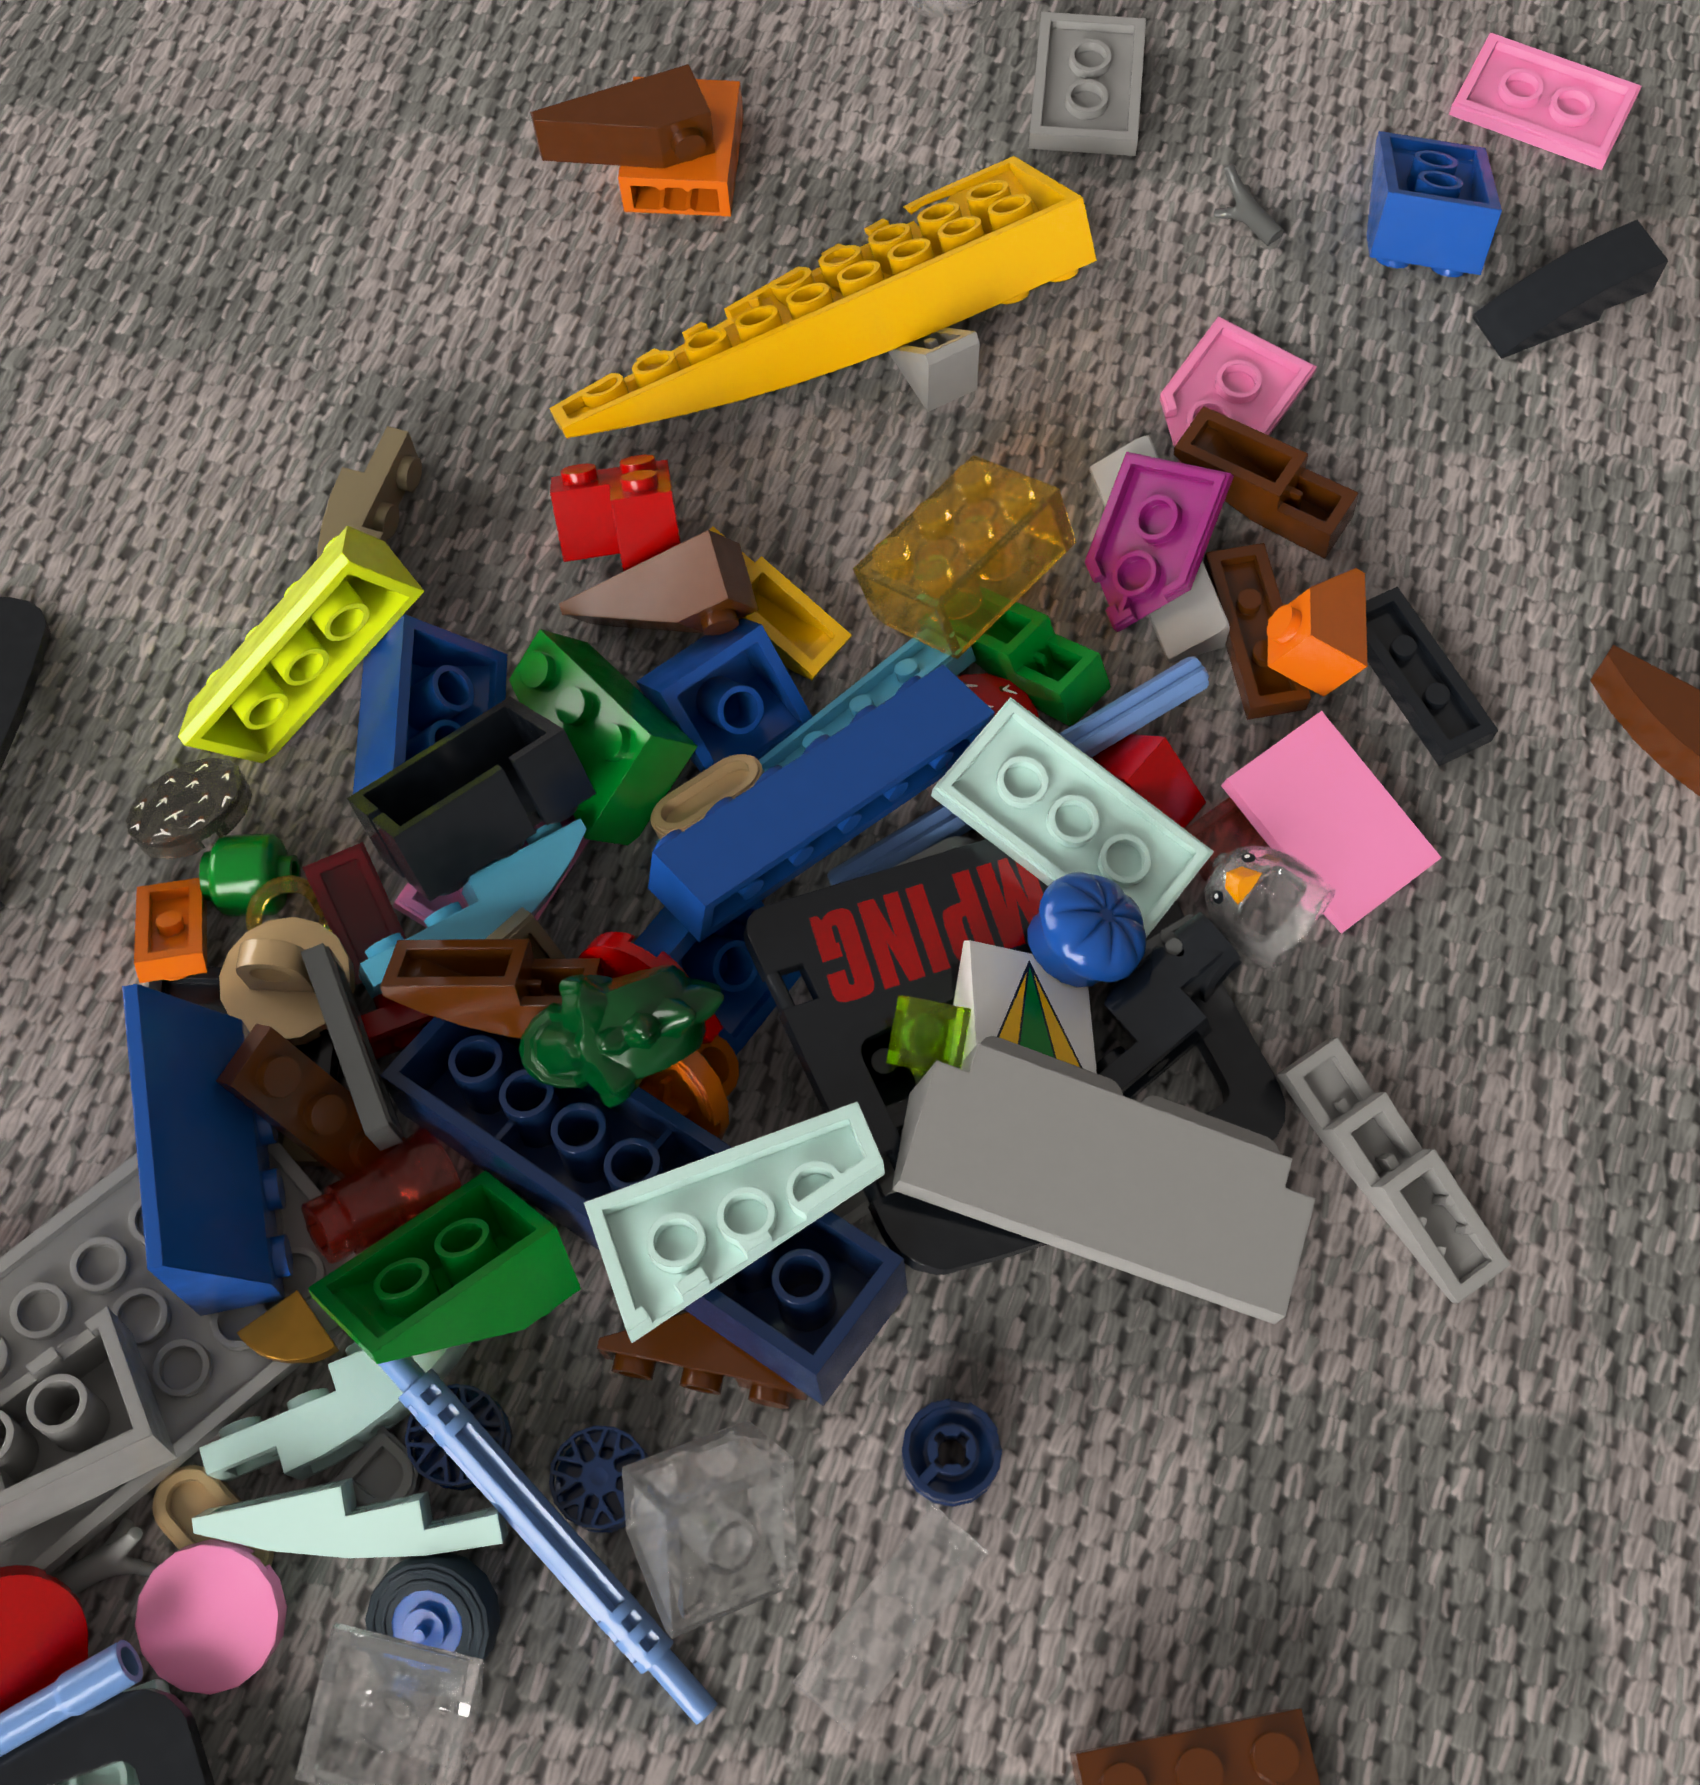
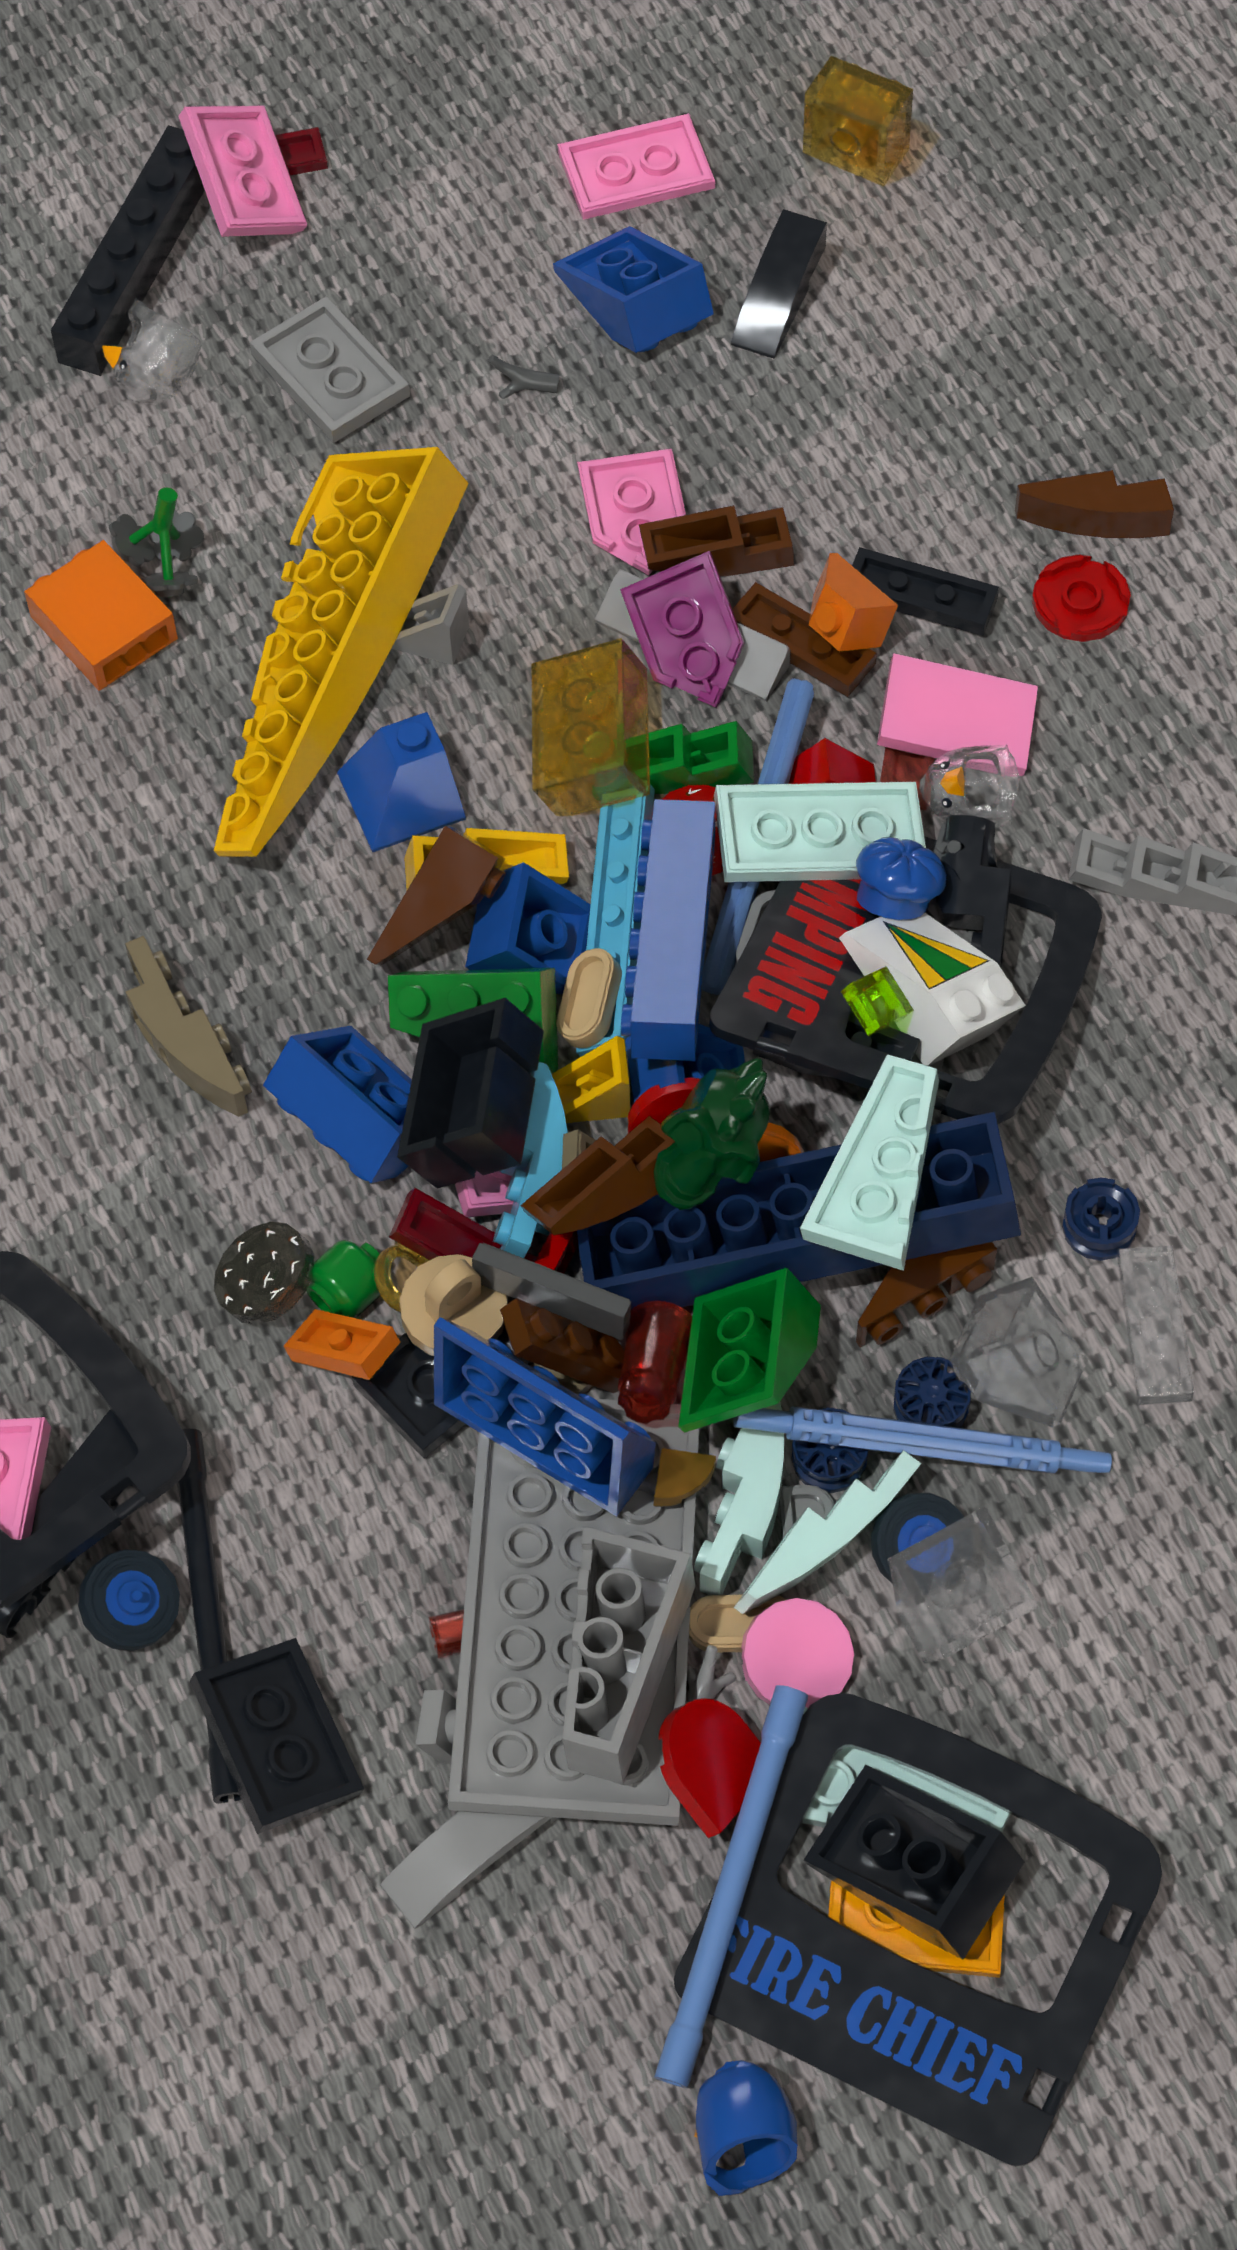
camera: 45 degrees left, 5 degrees down
neon yellow slope [178,526,424,763] -> none
reddish brown slope [530,64,715,168] -> none
red brick [550,454,681,571] -> none
light grey slope [892,1036,1316,1324] -> none
none -> dark grey plant [109,487,204,598]
none -> blue slope [337,712,466,853]
none -> yellow slope [552,1036,630,1123]
none -> red tile [1032,554,1131,642]

